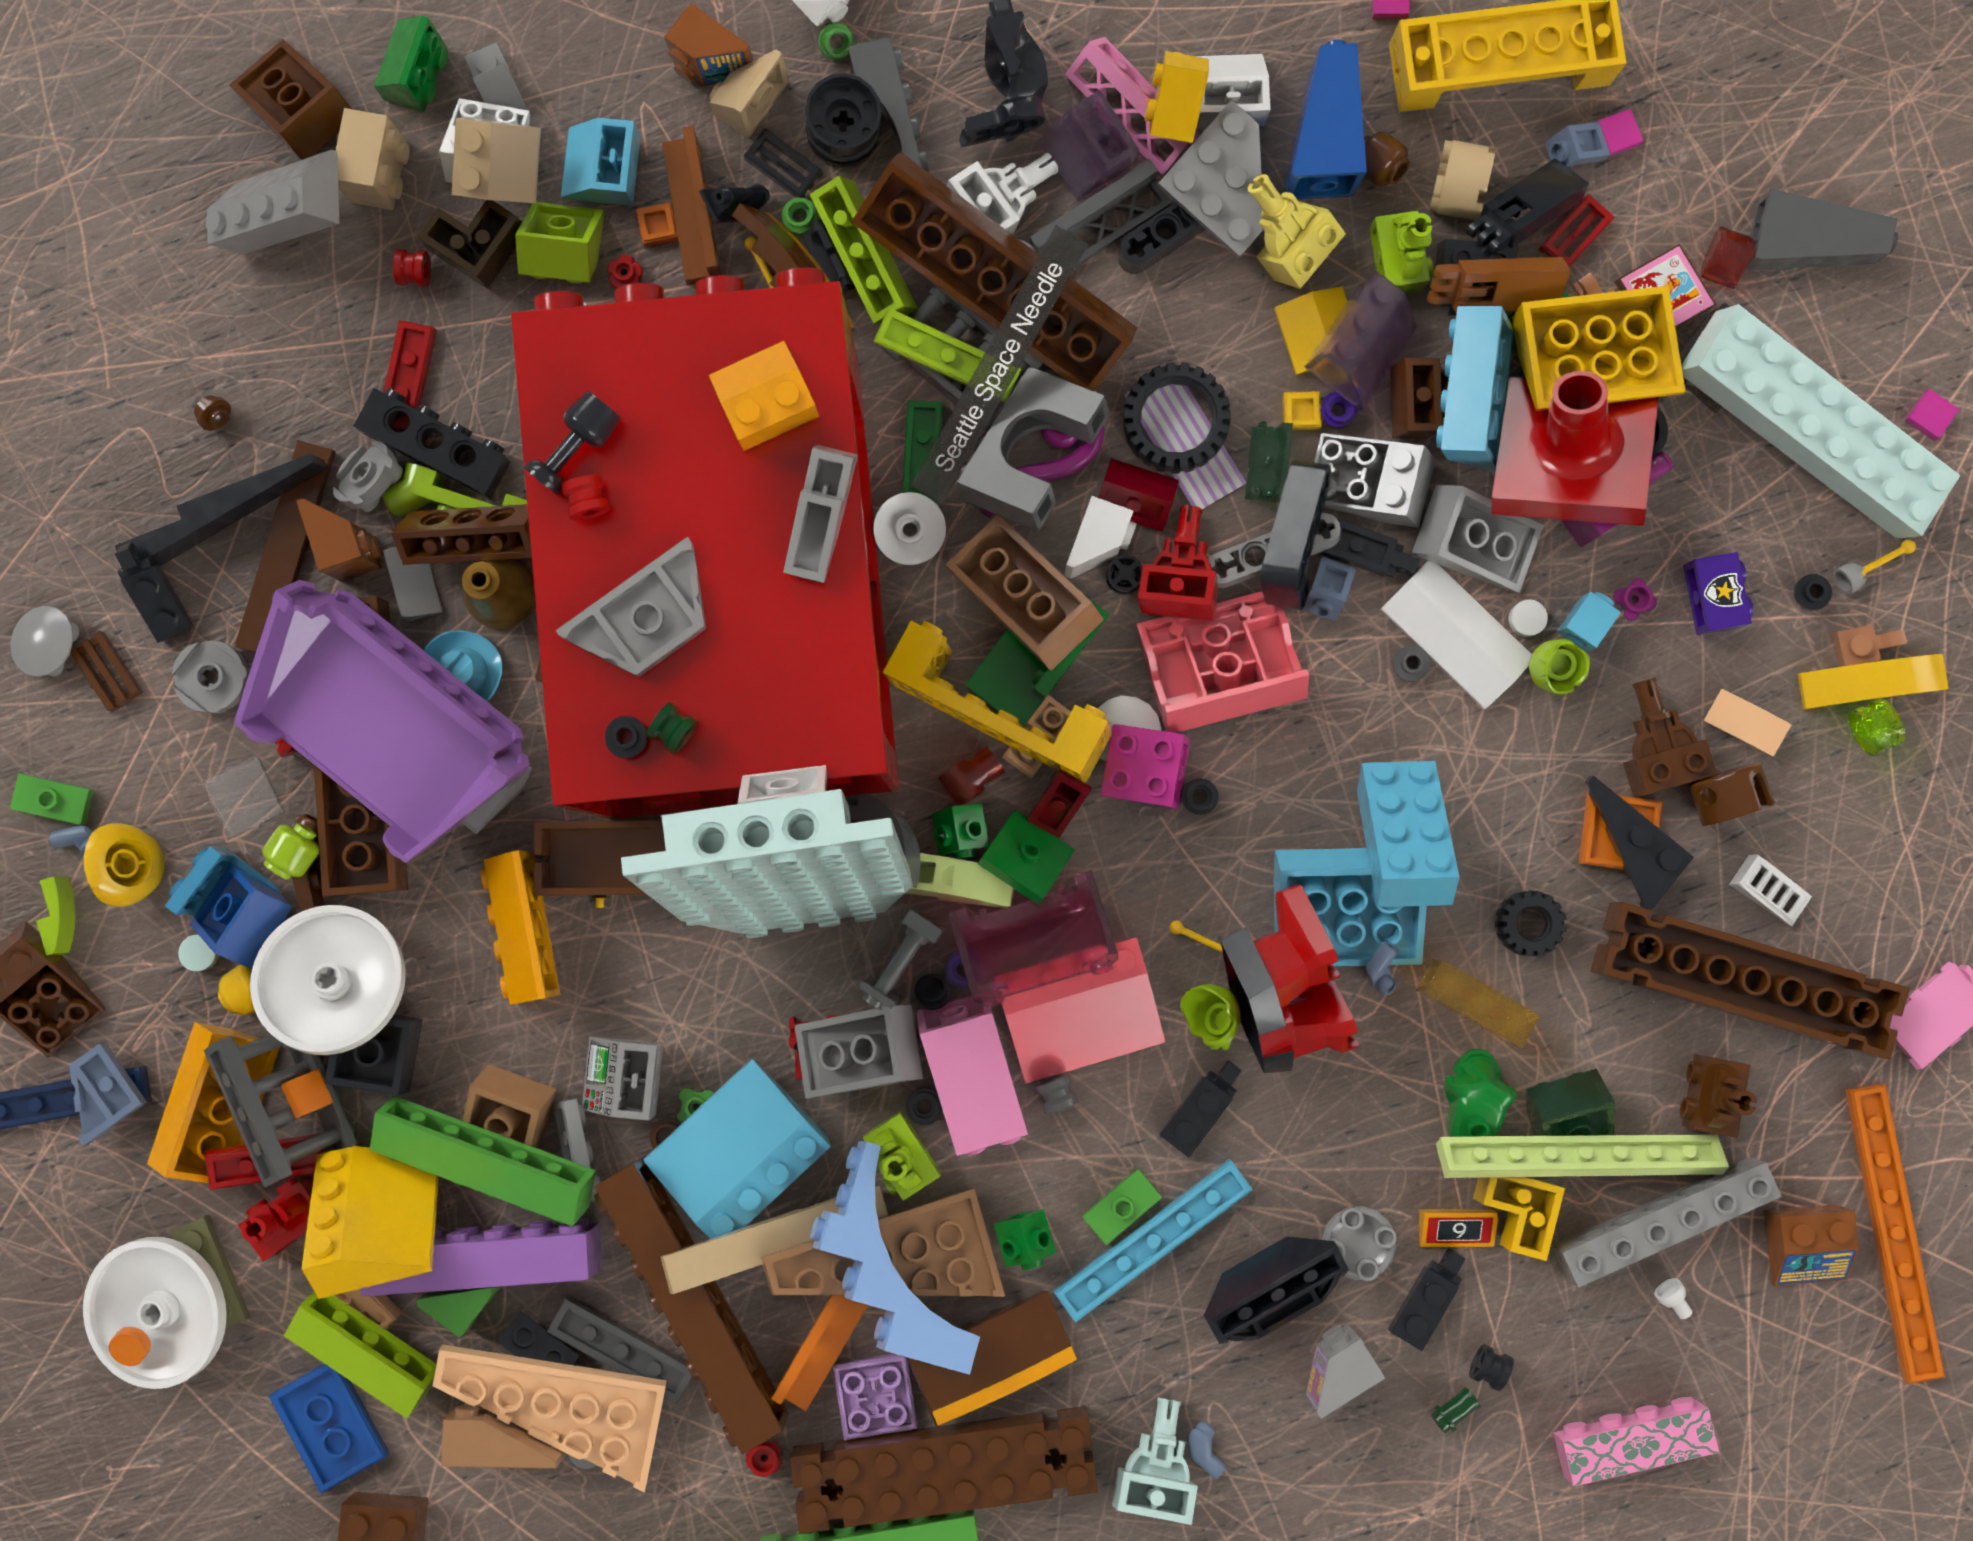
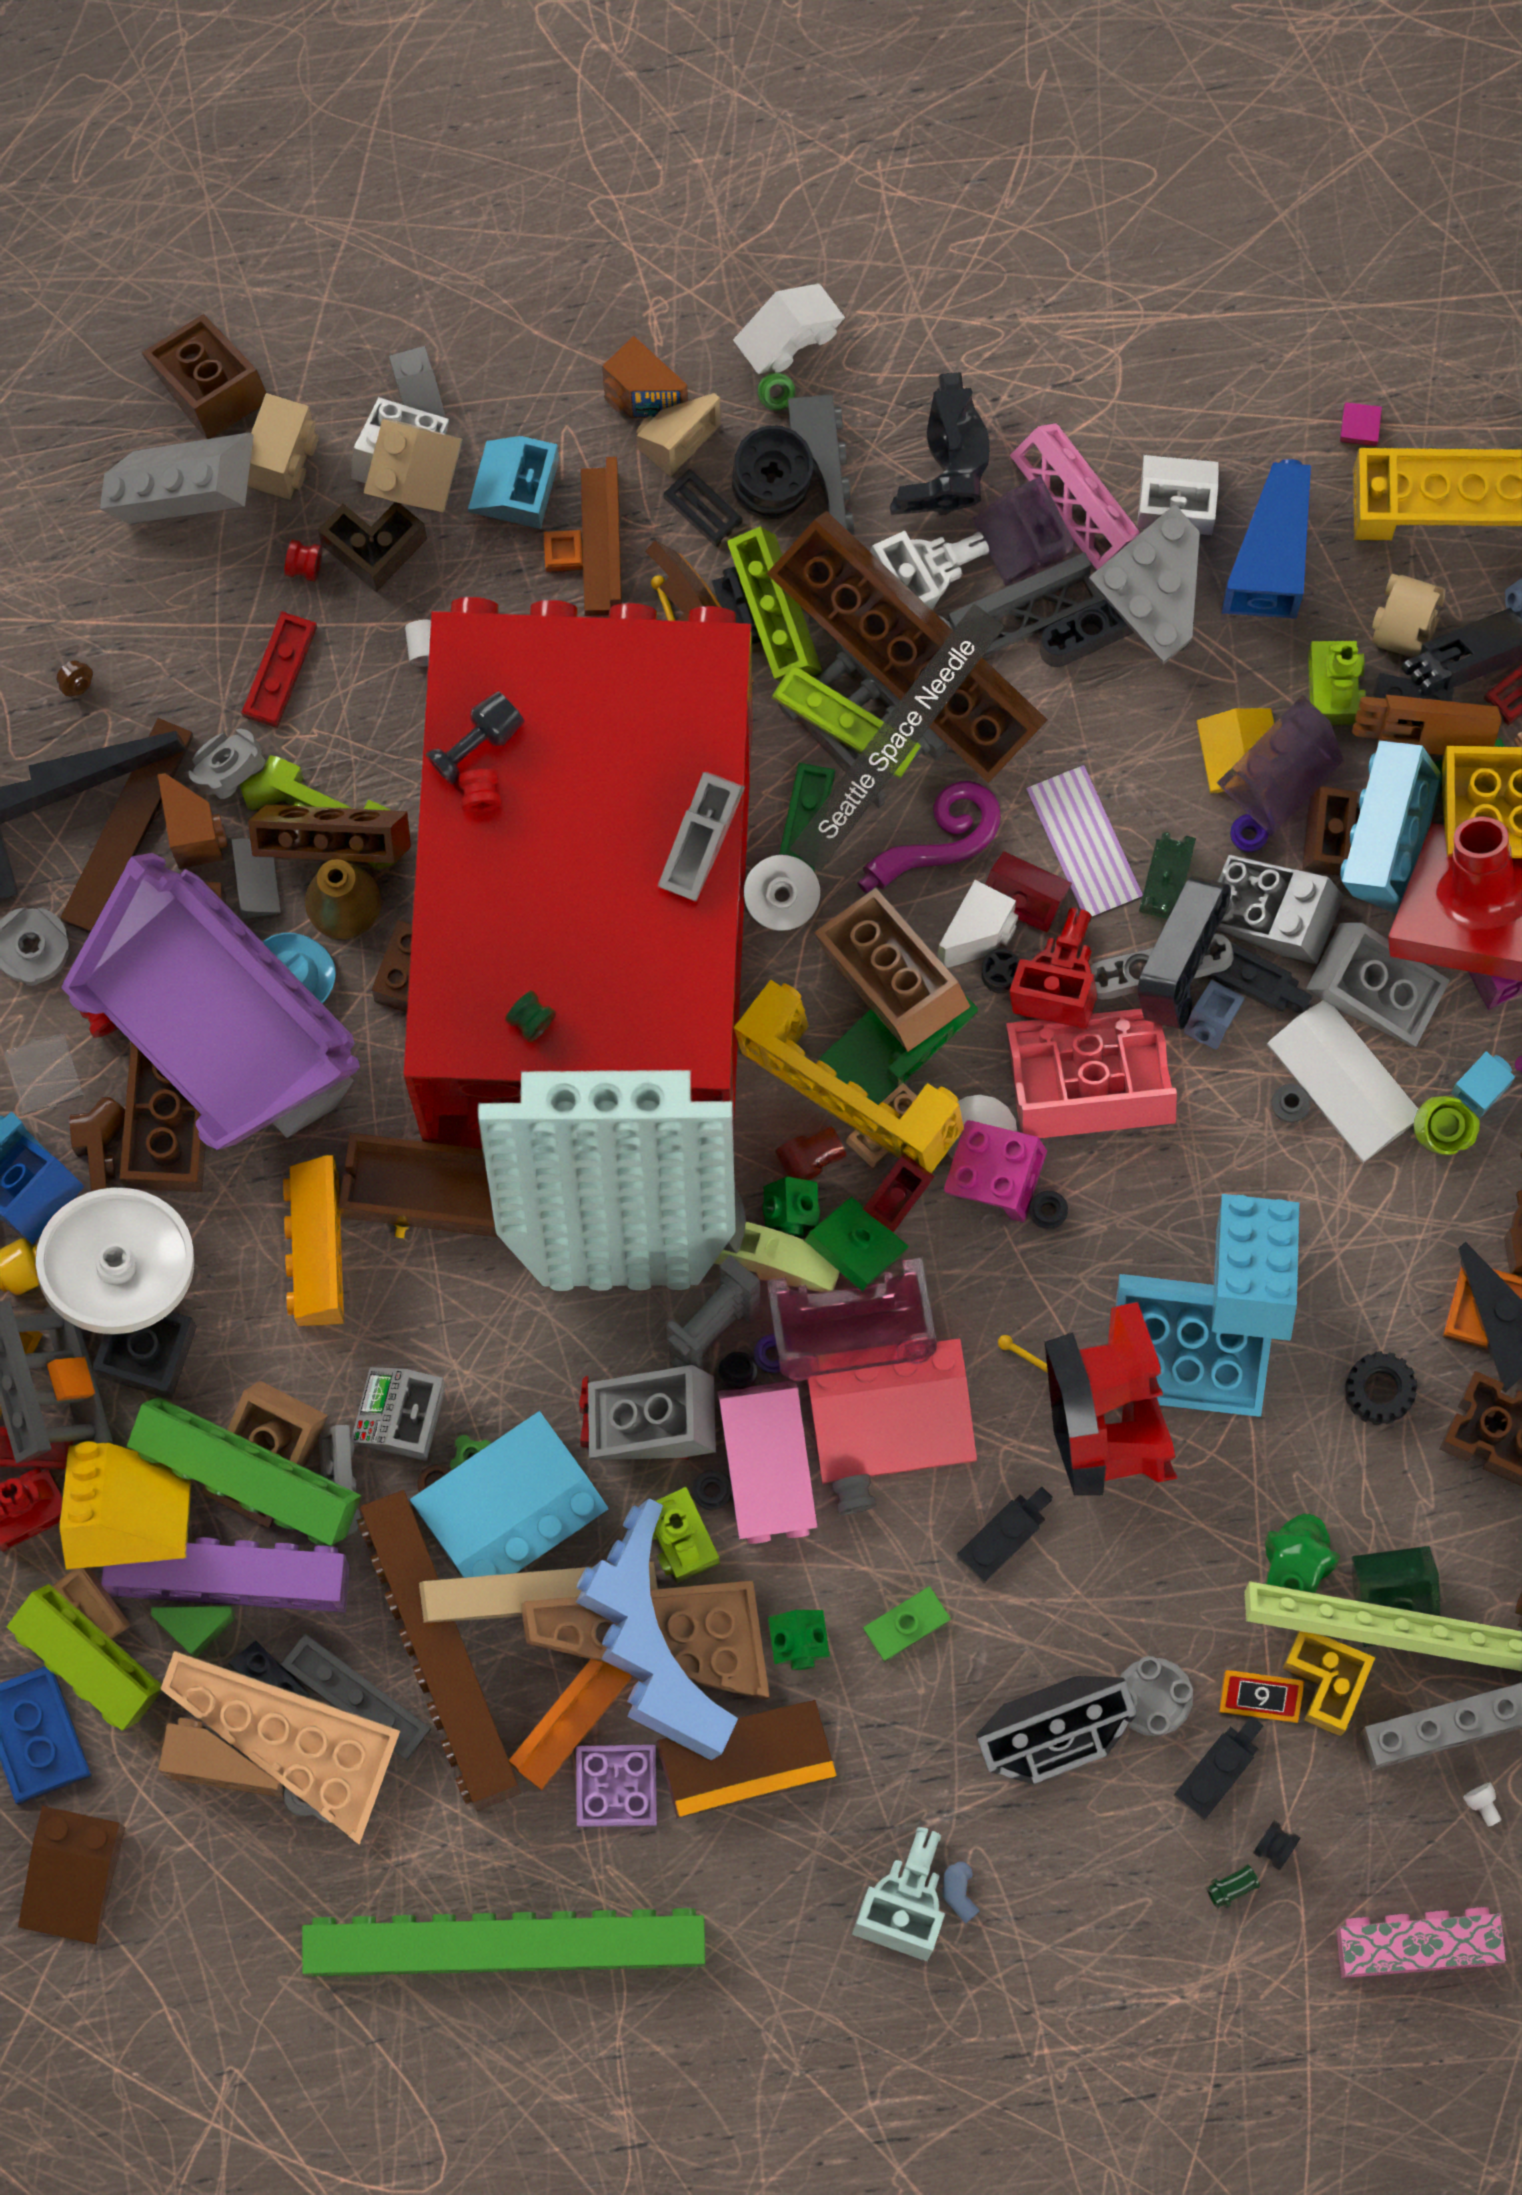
camera: 10 degrees right, 10 degrees down
lime head [262,822,319,880] -> none
black brick [353,388,510,500] -> none
green slope [374,16,448,113] -> none
lime slope [515,202,604,283] -> none
light grey wing [556,537,707,677] -> none
black plate [605,716,648,758] -> none
red plate [607,255,642,289] -> none
black hinge [699,184,770,223] -> none
light orange slope [709,341,819,451] -> none
red plate [746,1441,782,1477] -> none
bright green plate [782,198,818,234] -> none
reddish brown brick [790,1406,1098,1534] -> none
dark grey arch [957,366,1109,532] -> none
medium azure tile [1053,1159,1253,1323] -> none
black tyre [1123,362,1231,474] -> none
yellow brick [1144,51,1209,143] -> none
lime hair [1180,984,1241,1050] -> none
light yellow brick [1248,174,1346,289] -> none
yellow tile [1282,391,1322,431] -> none
light grey slope [1306,1324,1385,1419] -> none
reddish brown head [1364,131,1410,187] -> none
sand blue arm [1366,940,1399,995] -> none
clear yellow brick [1416,959,1540,1048] -> none
white tile [1508,600,1548,637] -> none

